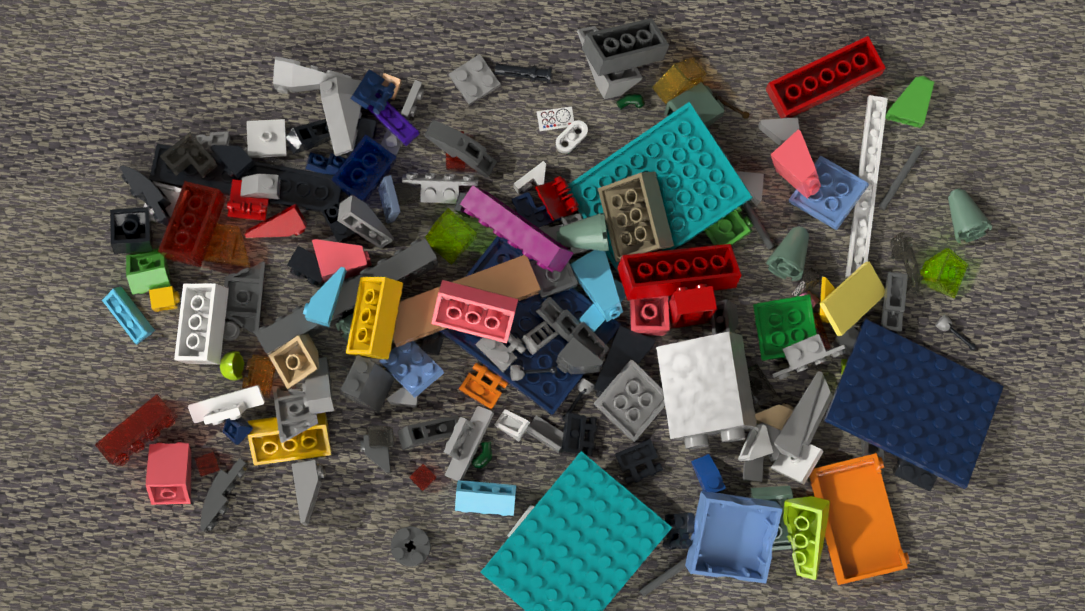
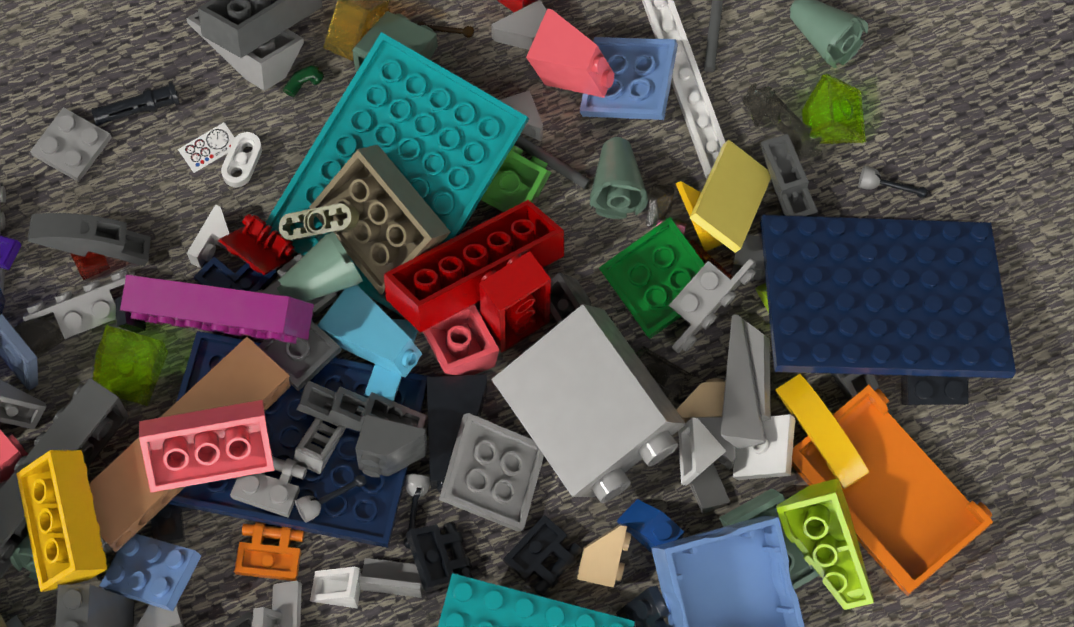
camera: 20 degrees left, 10 degrees down
none -> olive beam [279,203,359,240]
none -> tan slope [577,524,631,588]
none -> yellow slope [775,374,869,489]

